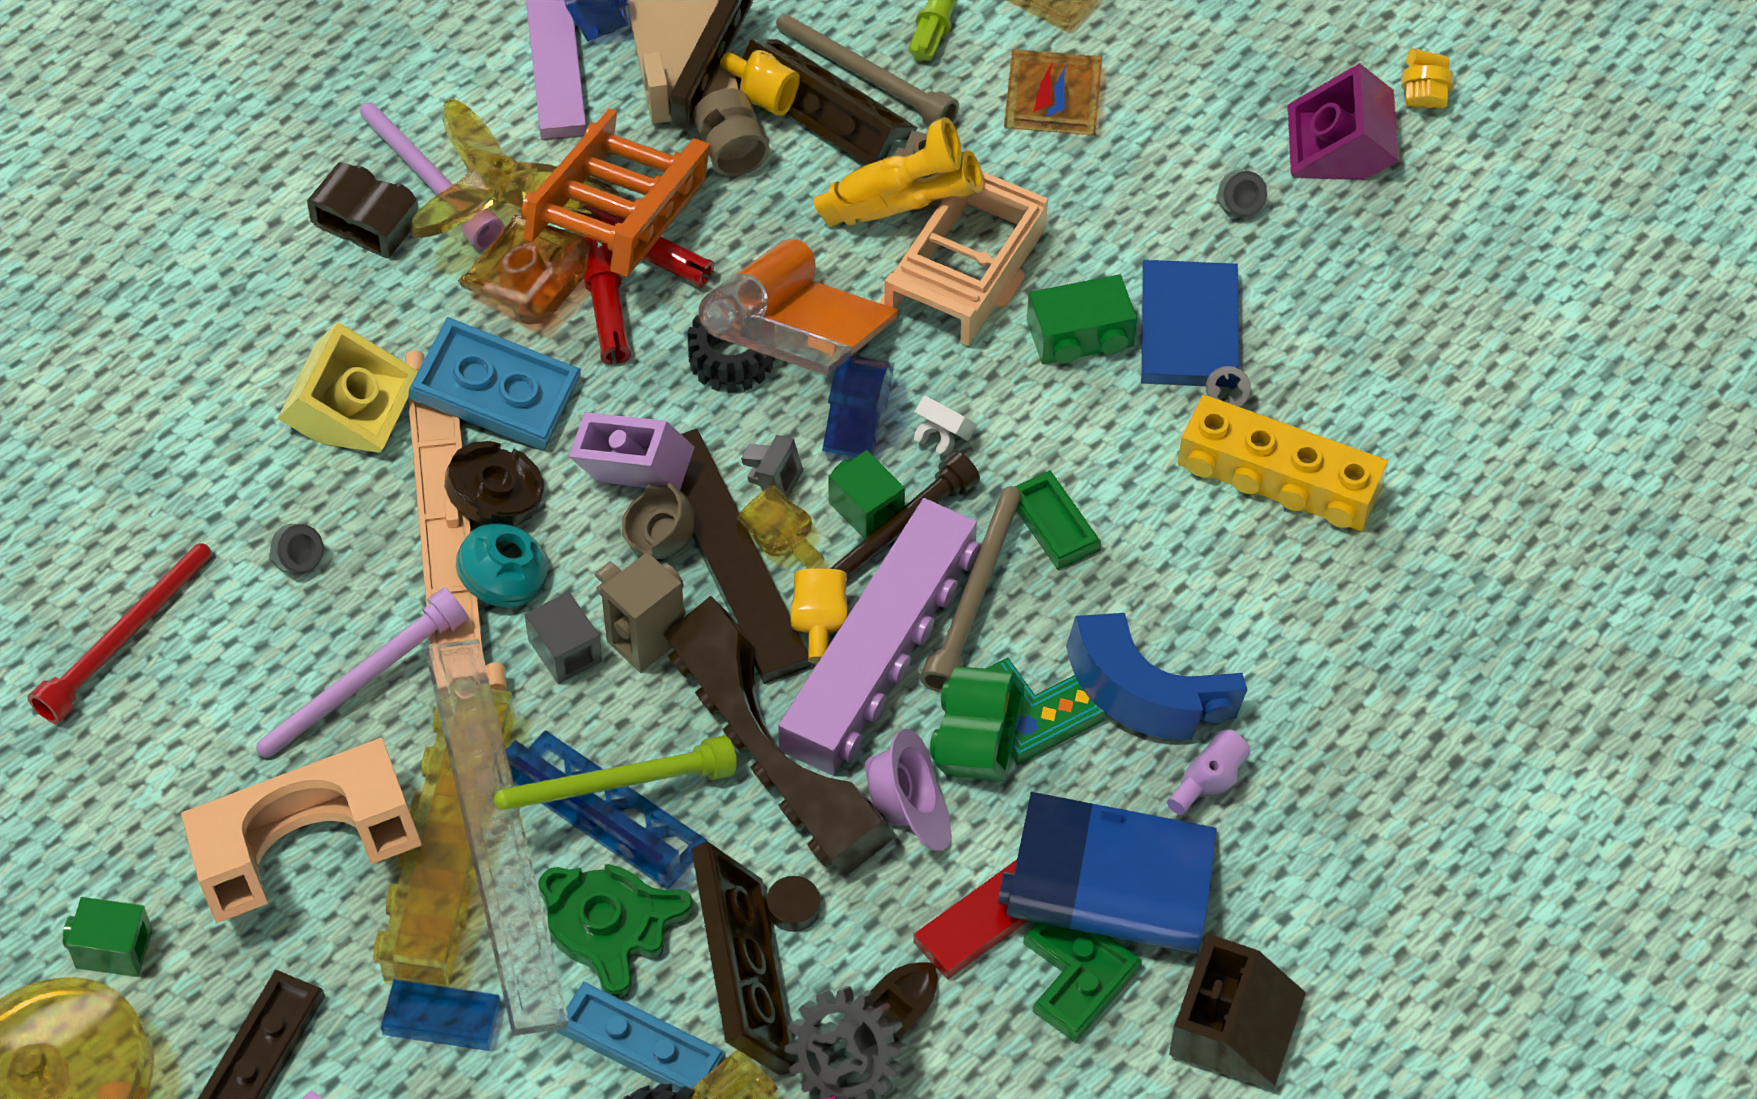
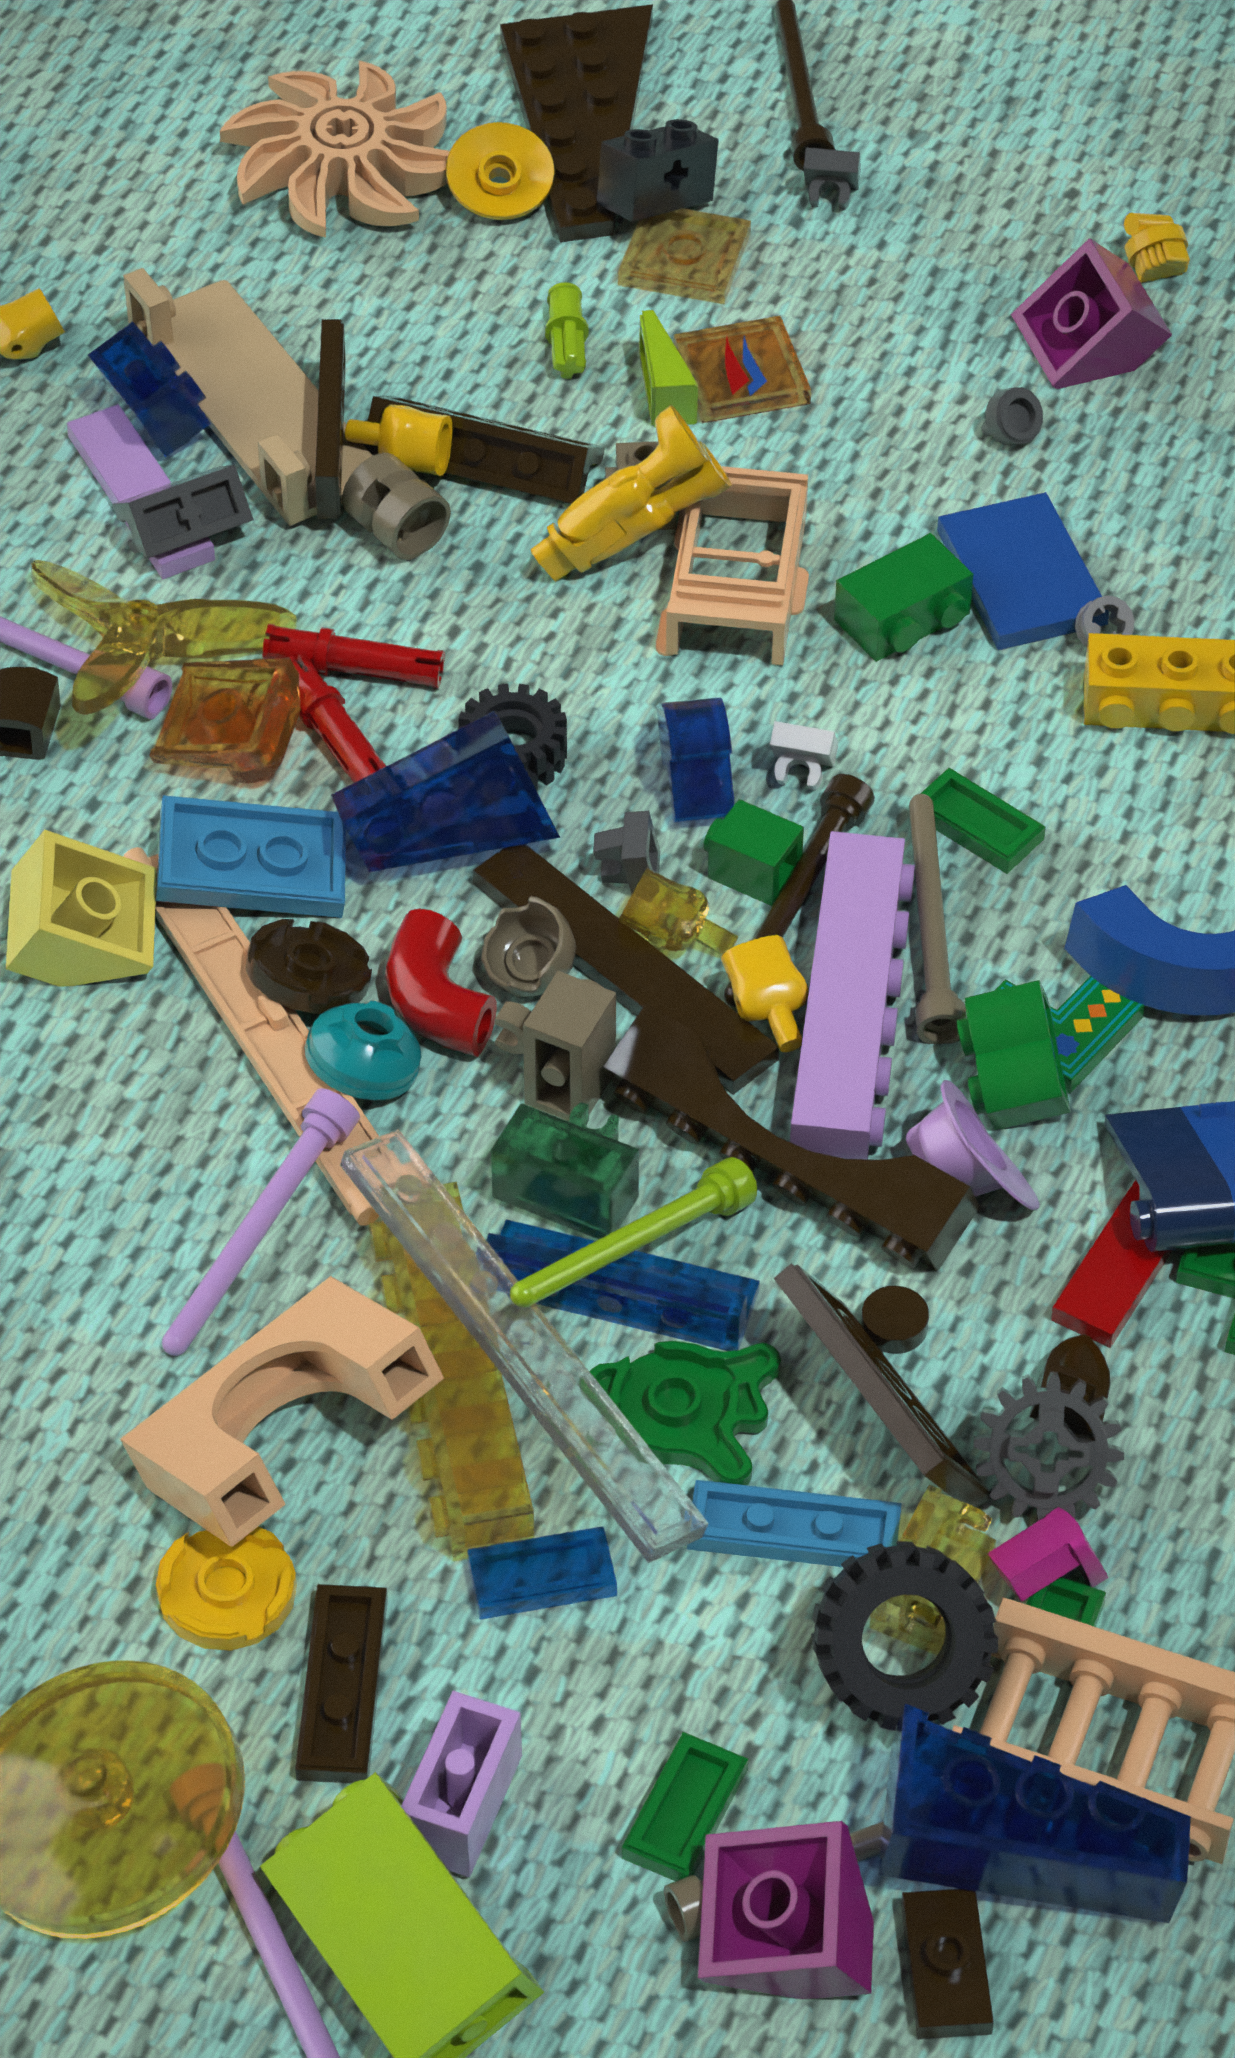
camera: 20 degrees left, 5 degrees down
green brick [63,897,153,977] -> none
dark grey tile [269,523,324,574] -> none
orange fence [521,108,710,277] -> none
dark grey panel [524,593,602,684] -> none
lavender brick [569,412,695,490] -> none
door [698,238,899,376] -> none
dark tan piece [776,14,959,126] -> none
none -> dark grey hinge [112,465,254,558]
none -> yellow tile [156,1526,297,1651]
none -> clear blue wedge [331,711,560,872]
none -> red cylinder [385,908,497,1057]
none -> clear green brick [491,1102,639,1240]
none -> lime slope [639,310,698,428]

